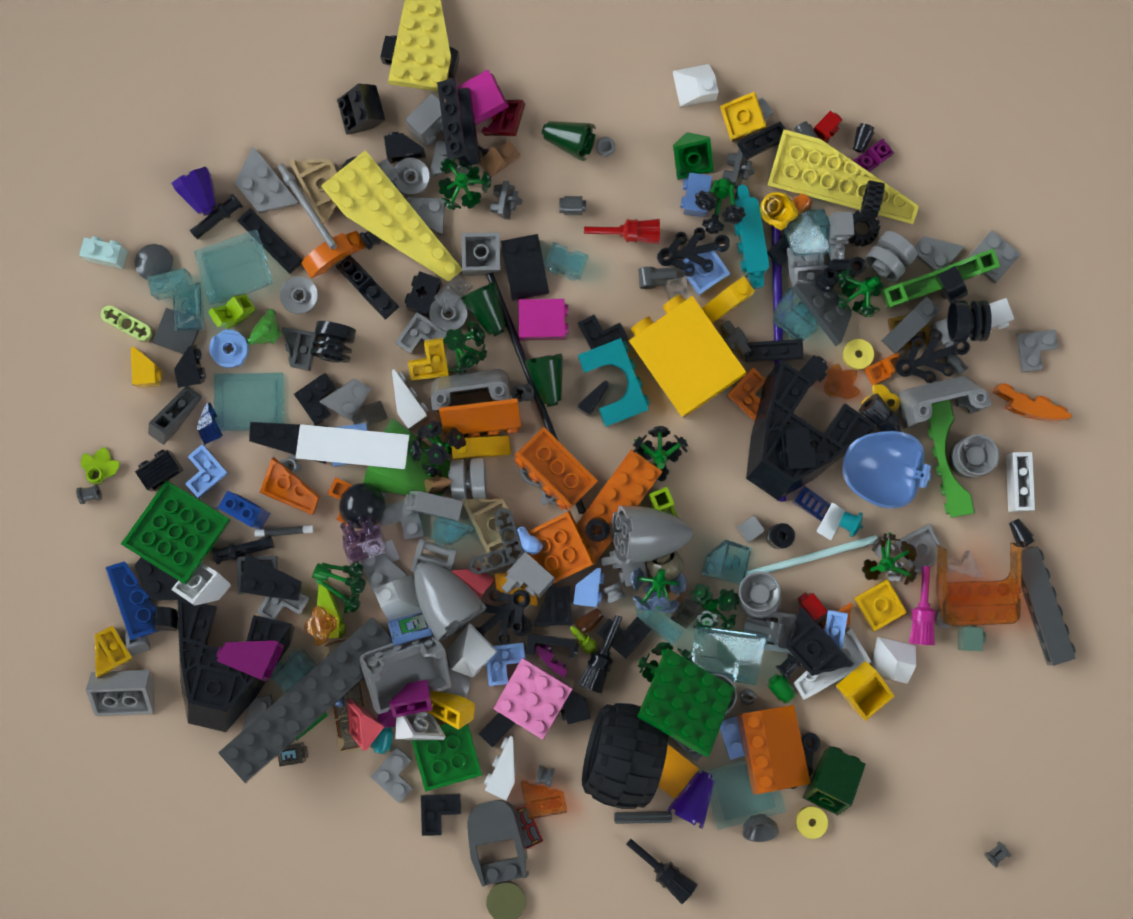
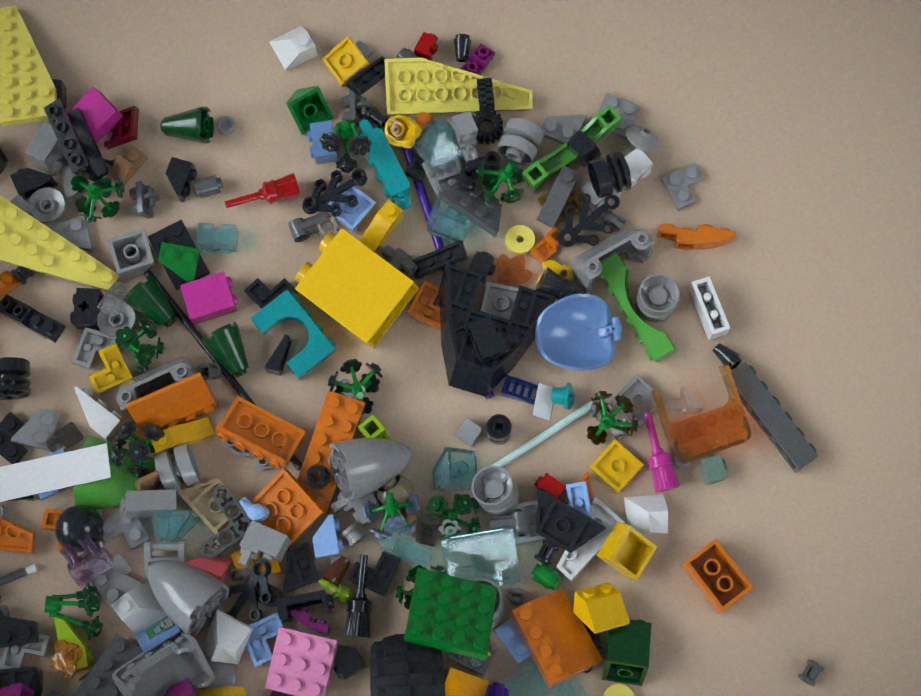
camera: 15 degrees left, 10 degrees down
none -> green wing [158,242,200,283]
none -> black slope [166,157,197,203]
none -> black bush [365,106,390,129]
none -> light grey plate [481,282,518,320]
none -> yellow slope [573,583,630,634]
none -> light grey dish [625,125,659,152]
none -> orange brick [681,539,754,614]

